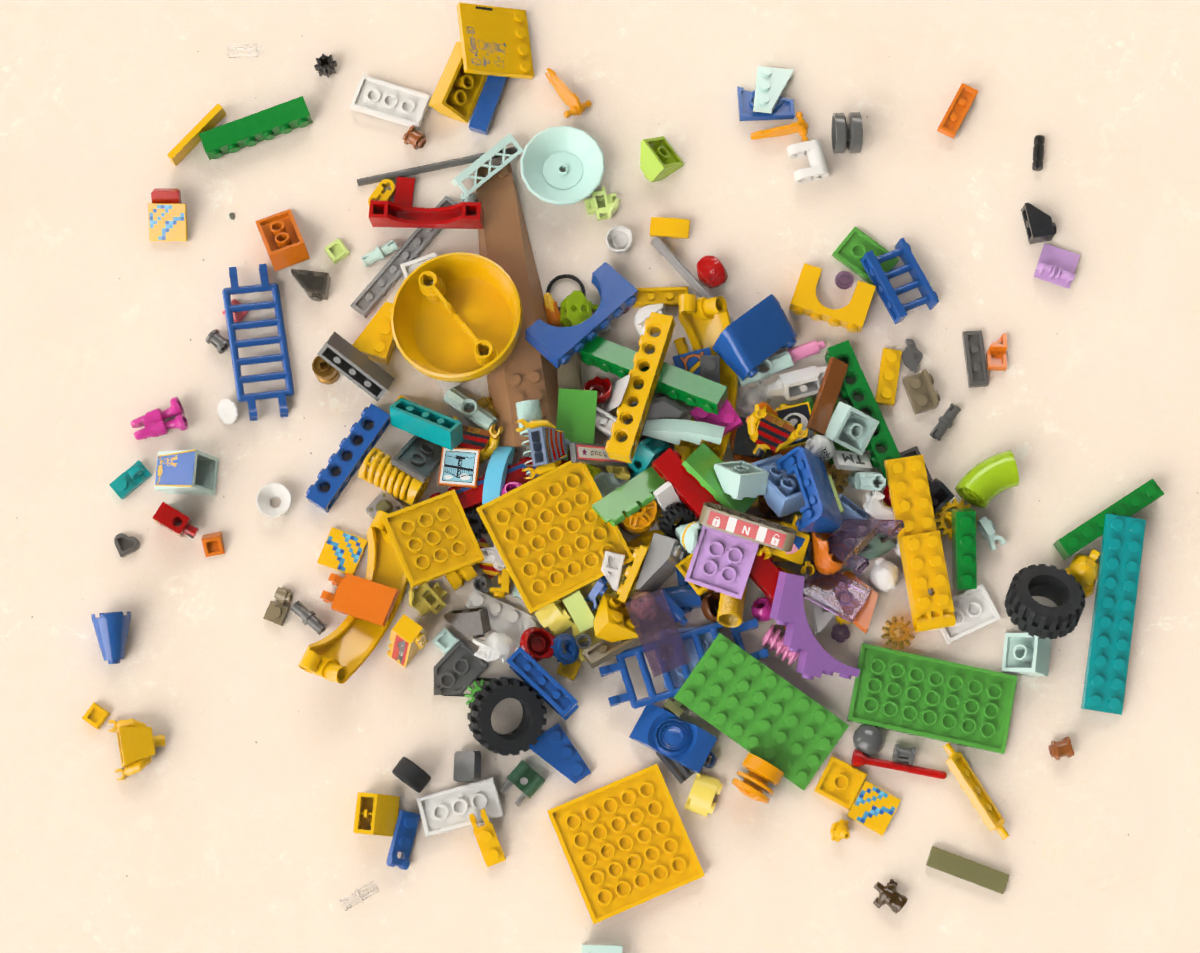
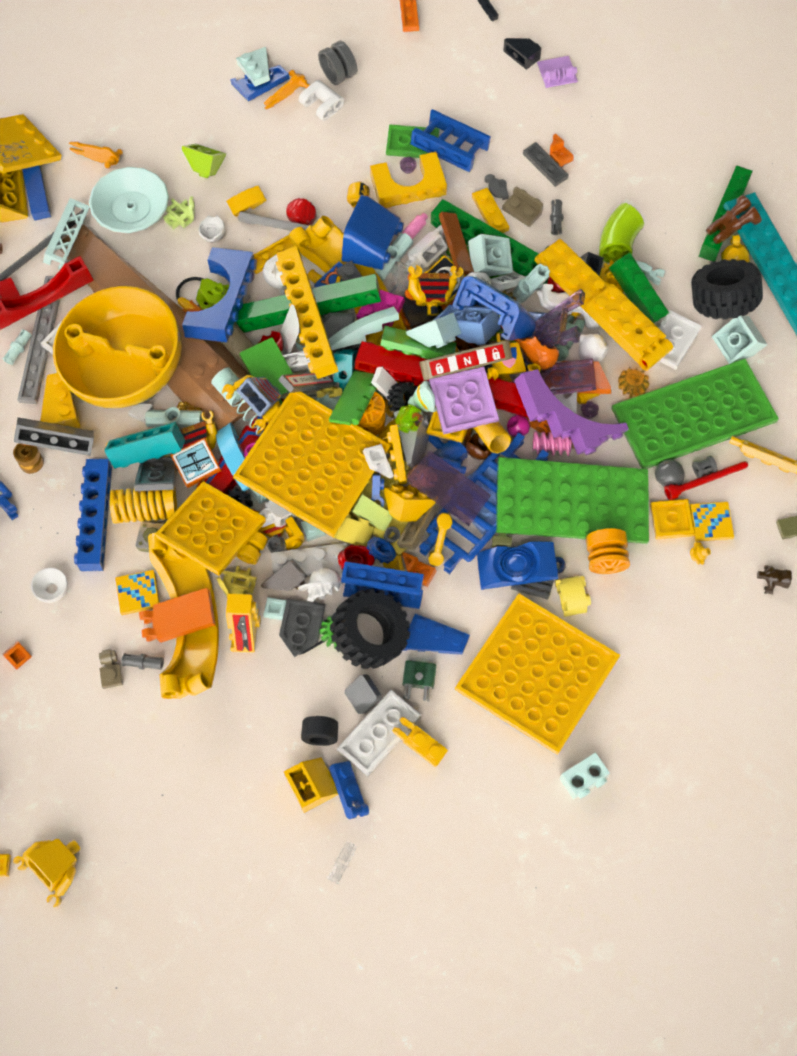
camera: 35 degrees left, 10 degrees down
none -> yellow head [347,181,370,208]
none -> clear neon green head [395,404,423,434]
none -> orange slope [402,552,437,587]
none -> yellow bar [428,513,452,566]
none -> reddish brown piece [705,195,762,244]

